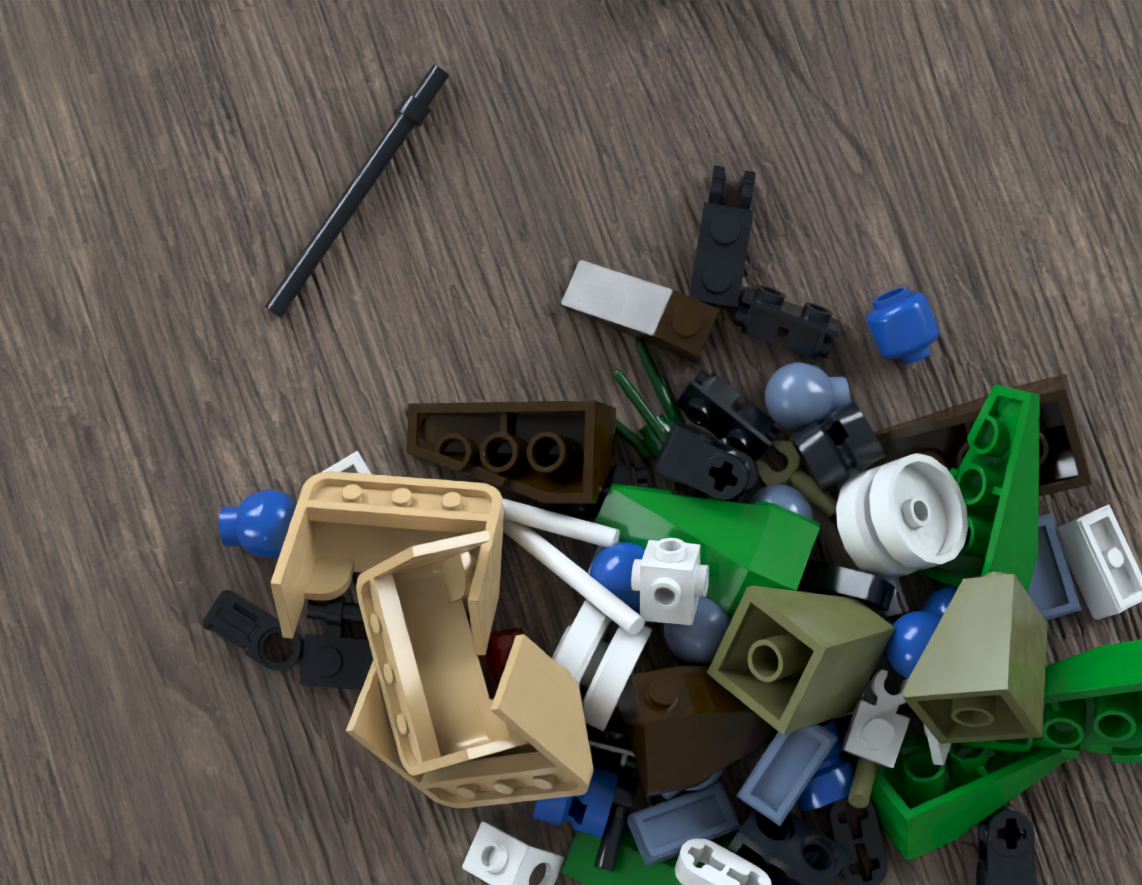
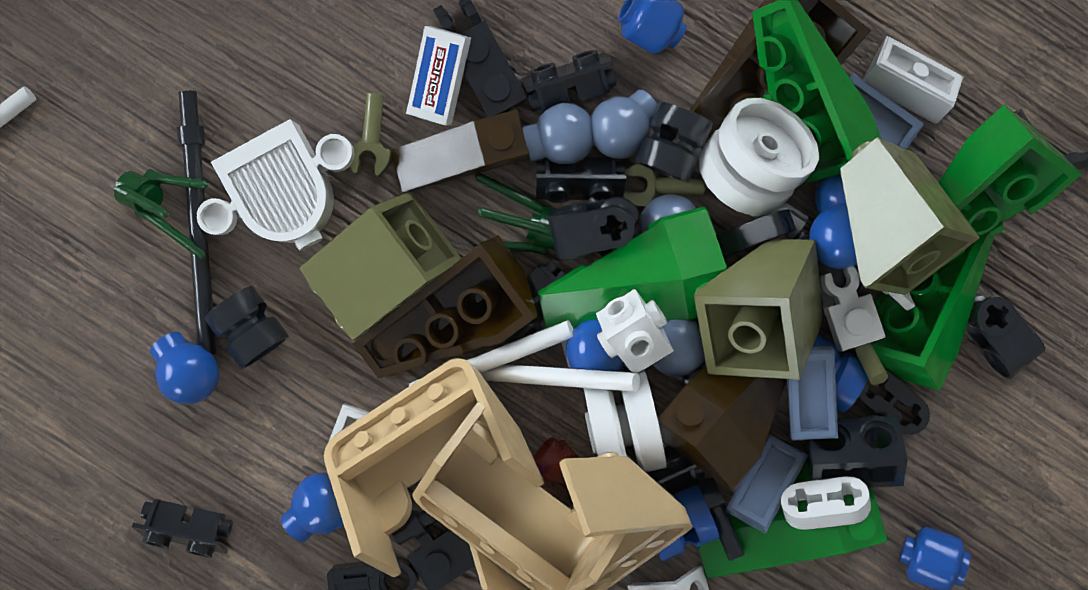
camera: 40 degrees left, 5 degrees up
none -> dark green plant [114,169,208,259]
none -> black hinge [132,499,233,558]
none -> blue piece [150,332,220,405]
none -> white piece [197,119,355,251]
none -> black wheel [204,286,289,370]
none -> olive slope [299,191,462,341]
none -> olive bar [350,93,392,177]
none -> tile [406,26,471,126]
none -> sand blue piece [522,103,594,164]

